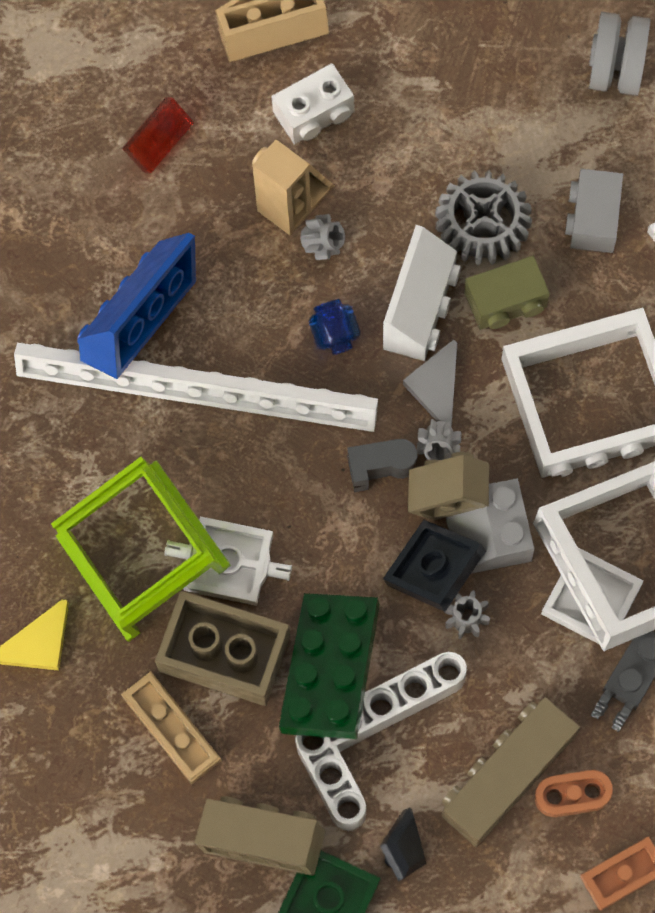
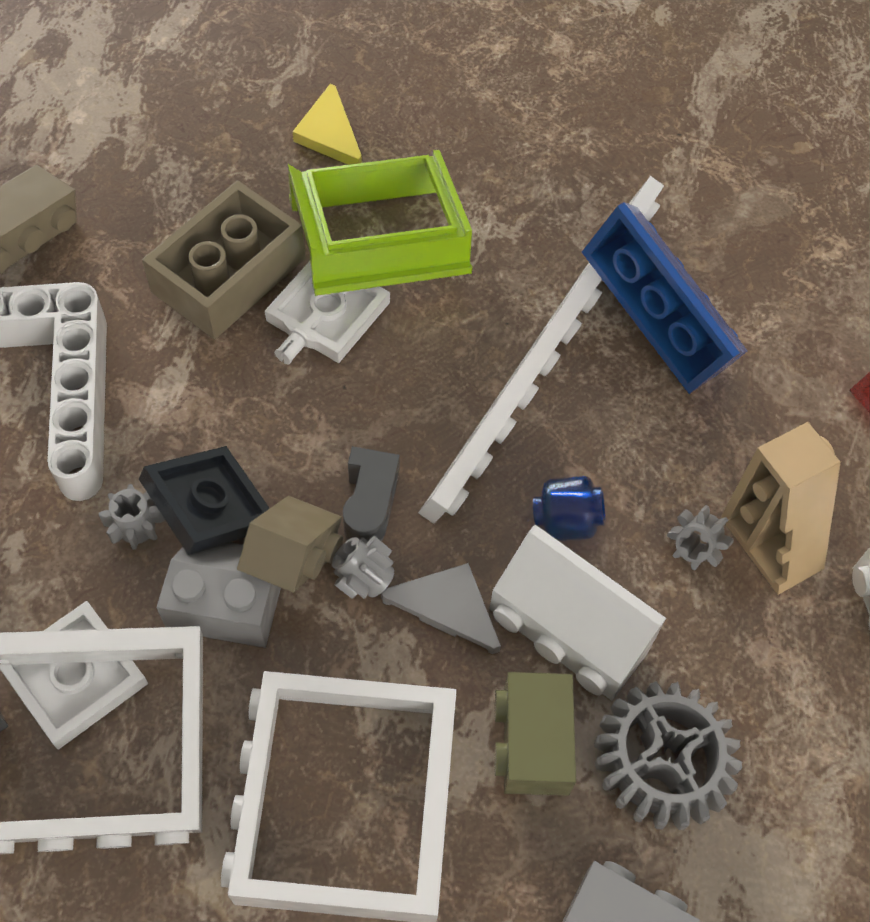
camera: 105 degrees right, 10 degrees down
tan tile [121,671,222,785] -> none
dark green plate [279,593,380,739] -> none

